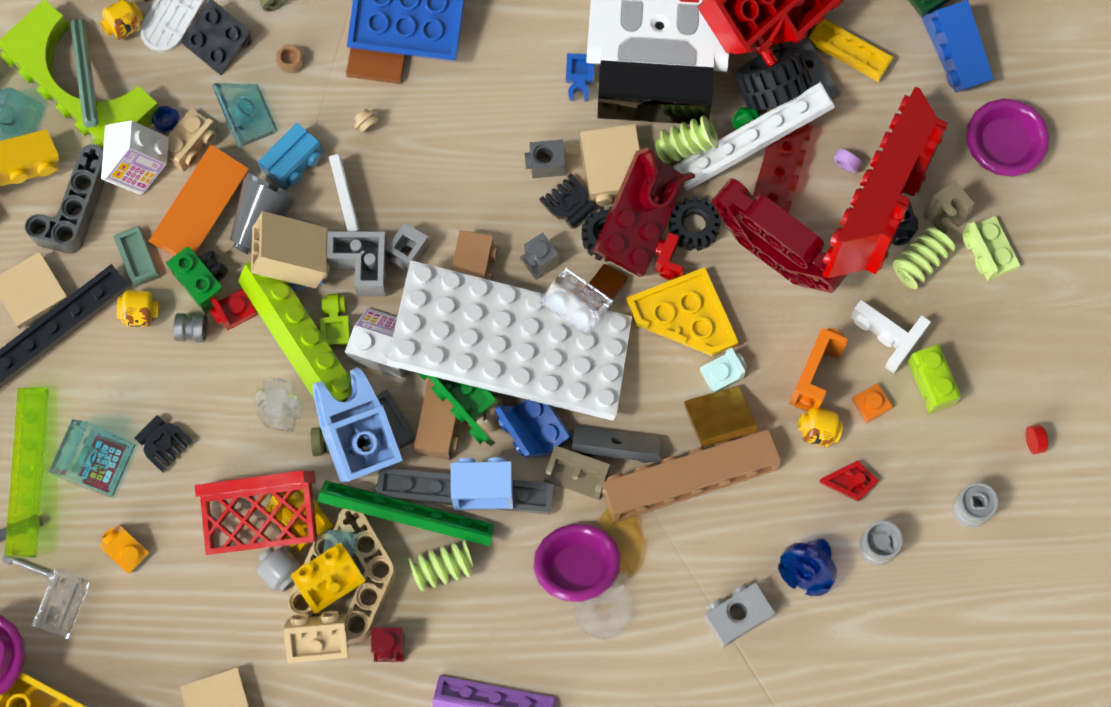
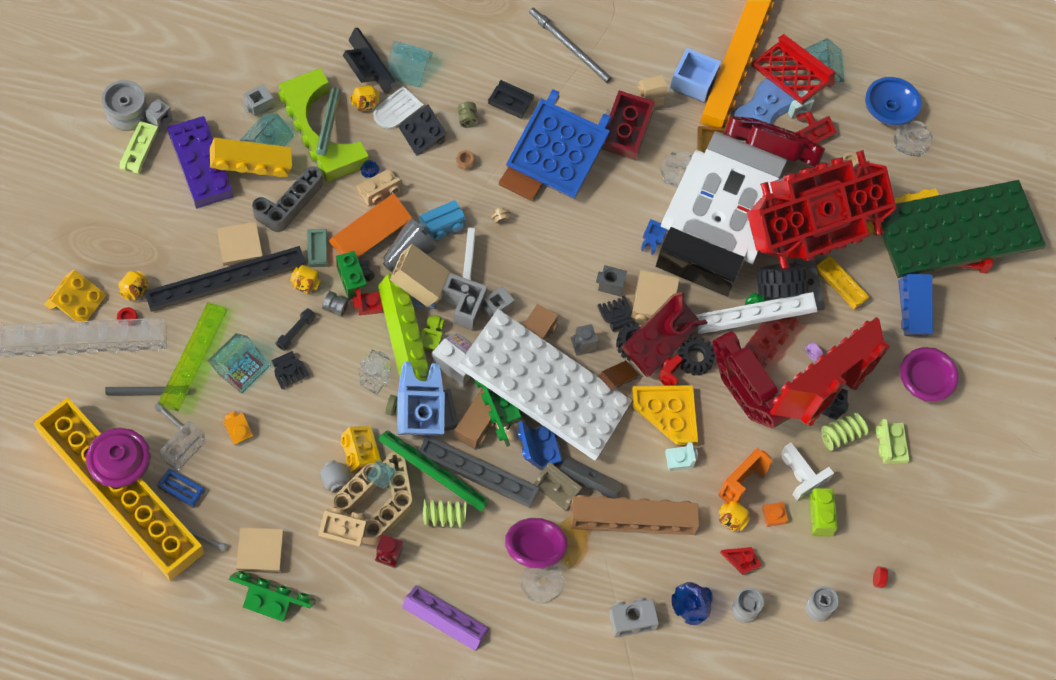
camera: 10 degrees right, 10 degrees down
white slope [101,121,169,194] -> none
fence [194,470,318,555] -> none
clear light blue slope [212,83,278,148] -> none
yellow bracket [291,543,366,614] -> none
light blue piece [451,457,513,510] -> none
clear brick [540,268,613,336] -> none
yellowish green piece [655,115,719,165] -> none
pearl gold tile [684,385,758,447] -> none
dark tan hinge [923,180,975,233] -> none
none -> blue tile [157,469,205,508]
none -> black bar [275,308,316,351]

